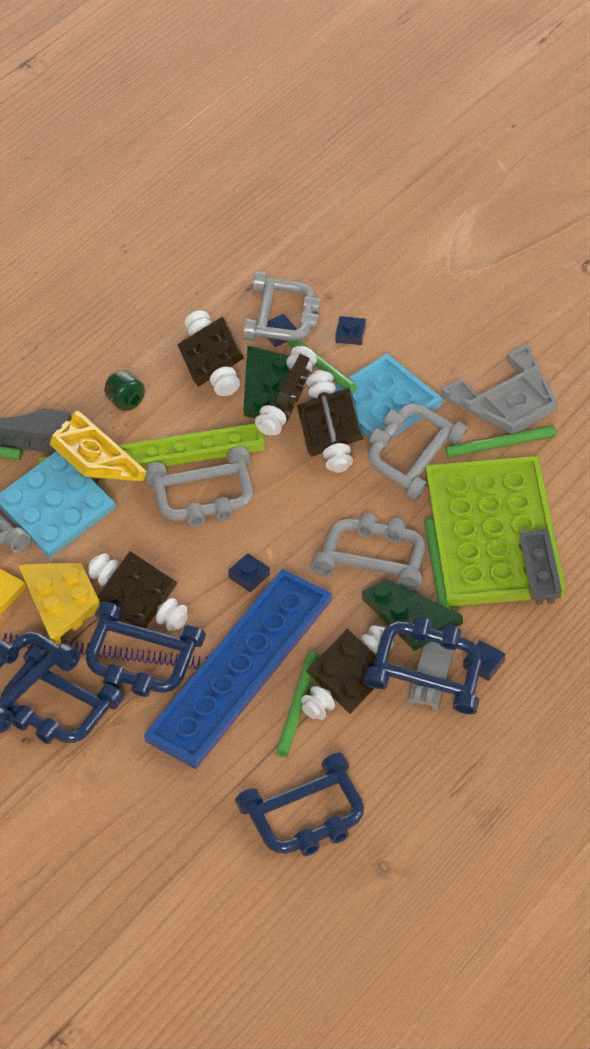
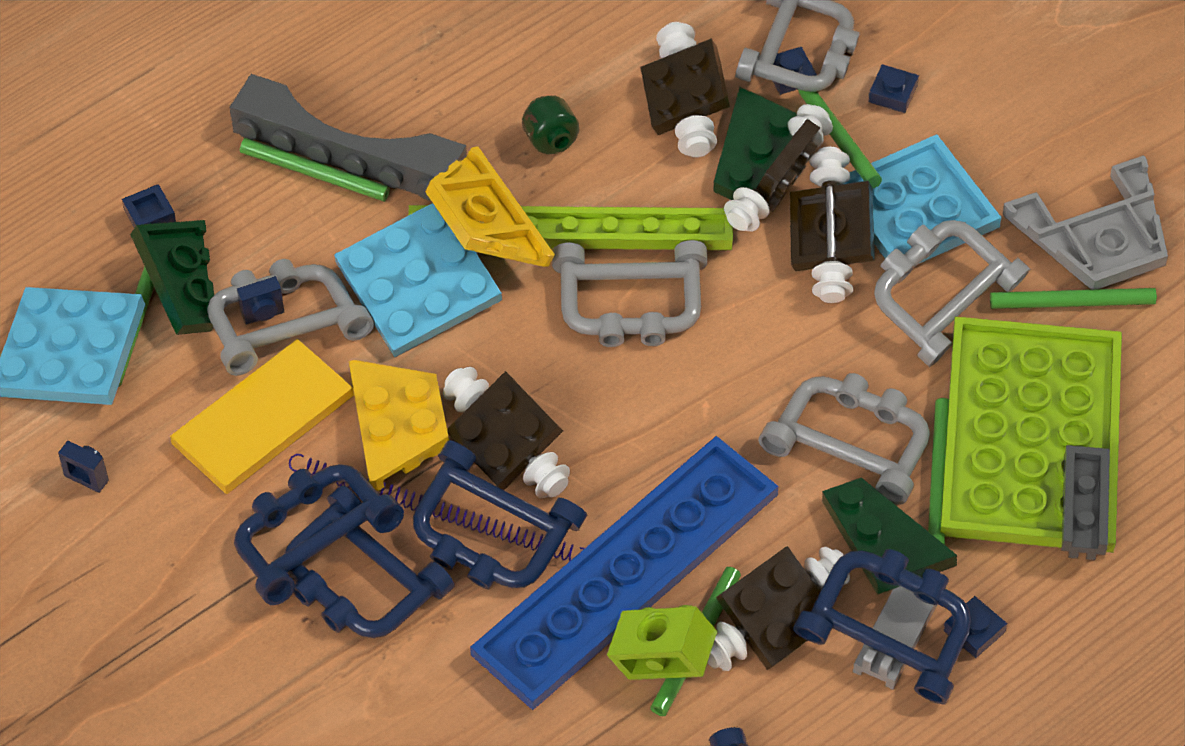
camera: 10 degrees right, 5 degrees up
dark blue plate [228,553,270,592] -> none
none -> lime brick [607,605,717,680]

